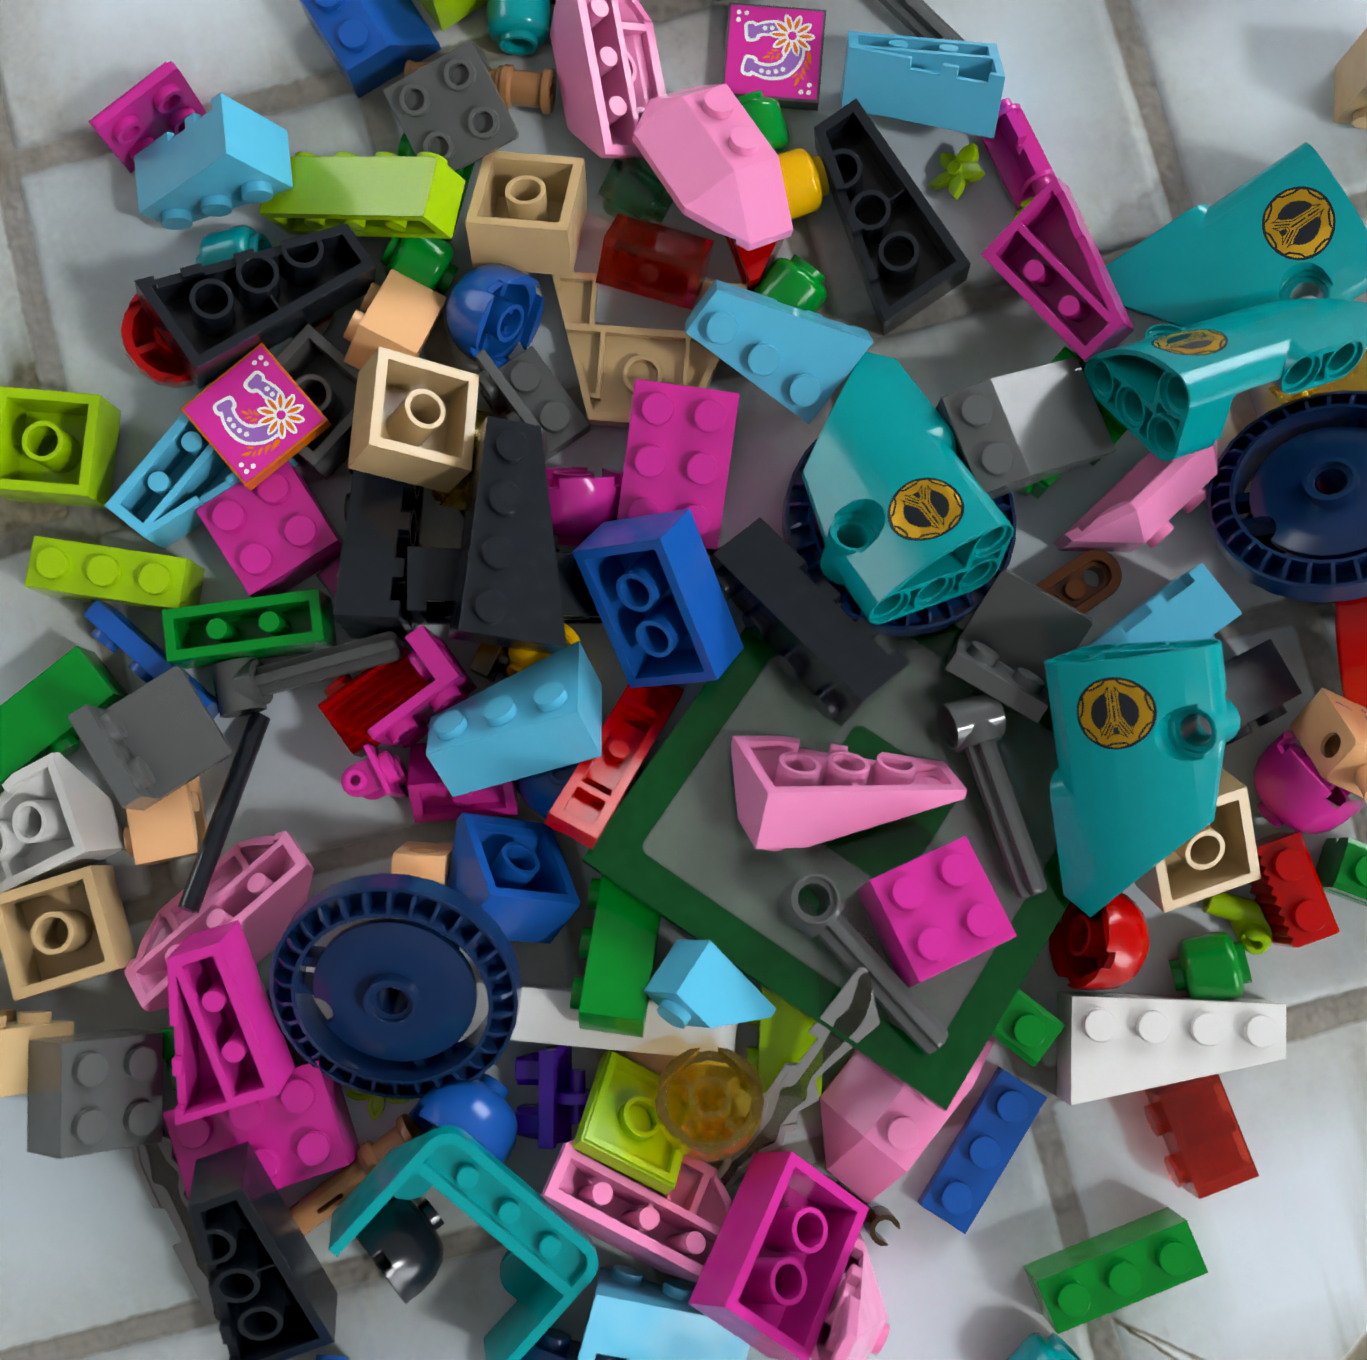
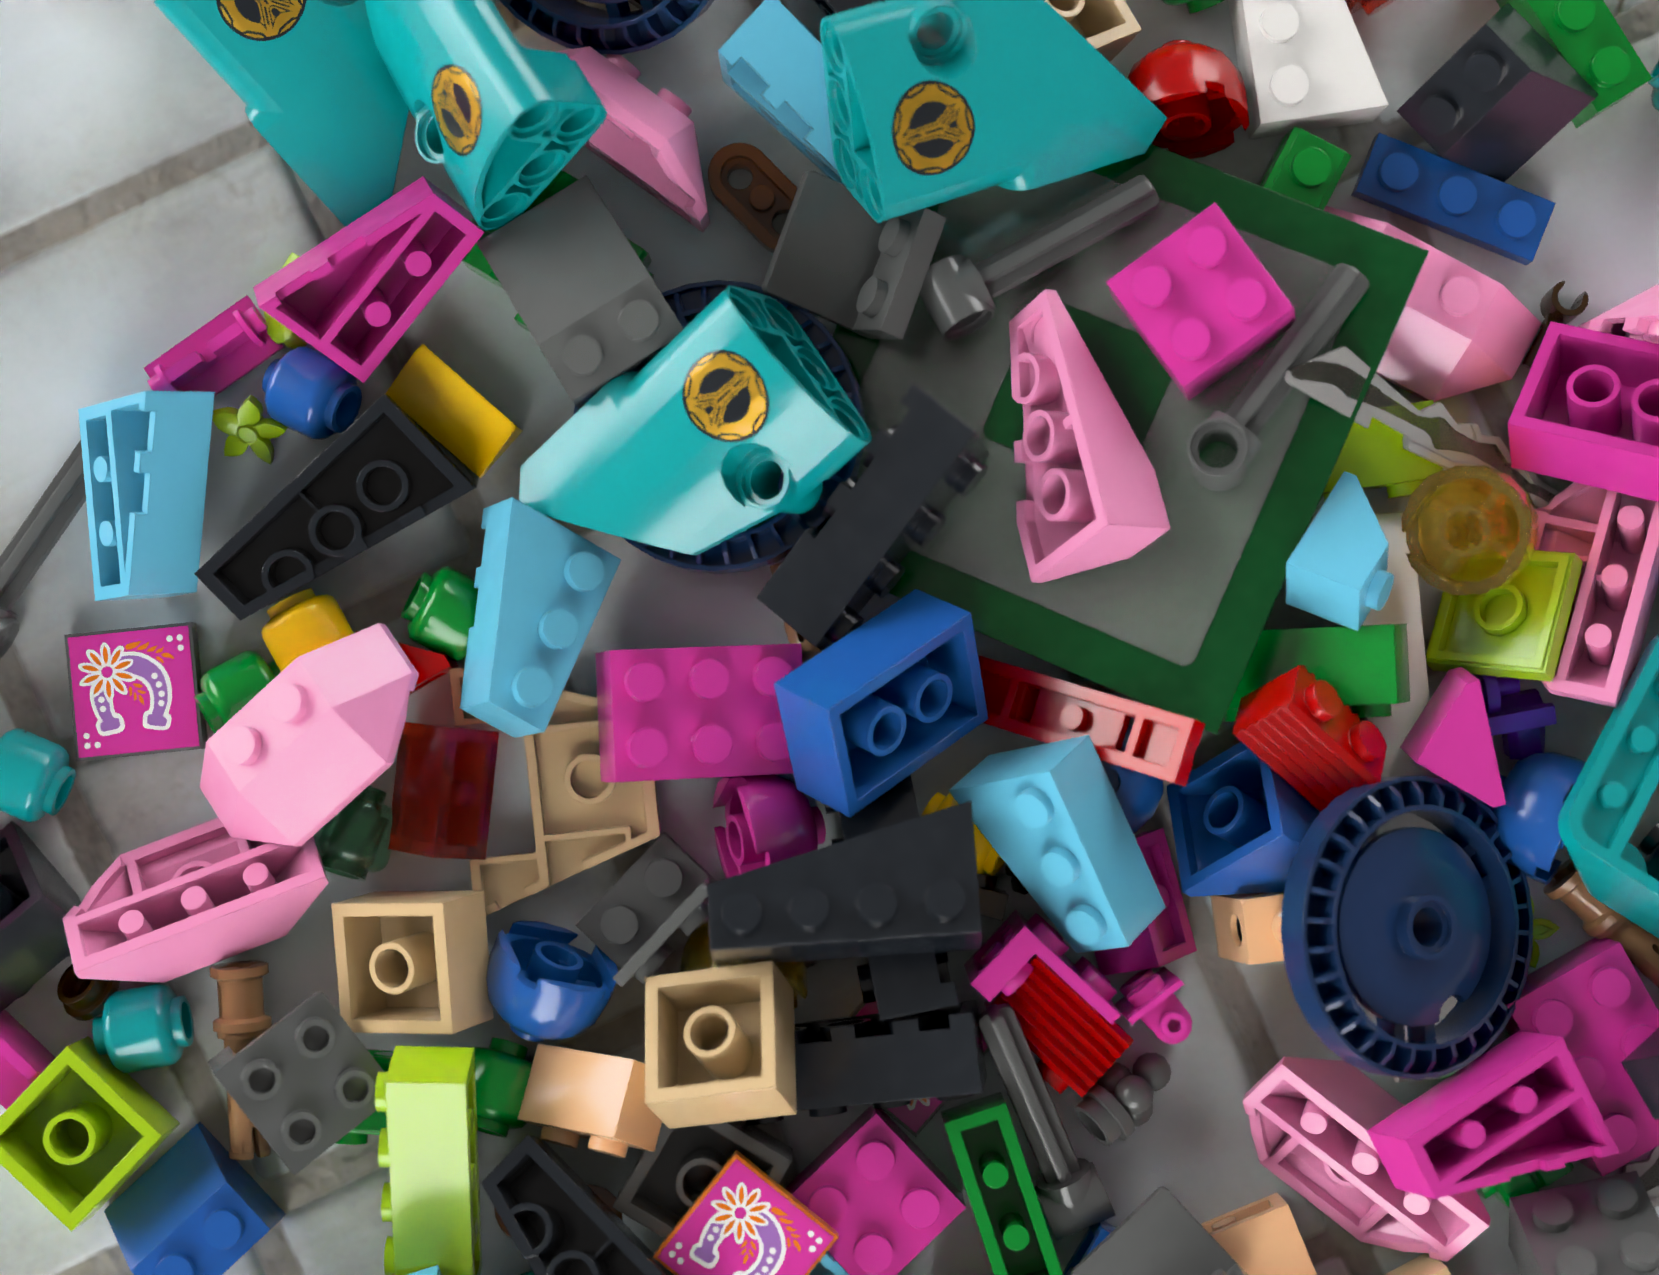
camera: 105 degrees left, 5 degrees up
black bar [178,712,270,913] -> none
none -> blue head [262,347,362,440]
none -> yellow slope [385,343,522,478]
none -> dark grey piece [1074,1053,1171,1146]
none -> red brick [1232,665,1387,813]
none -> black slope [1397,3,1599,182]
none -> dark pink slope [1400,667,1506,808]

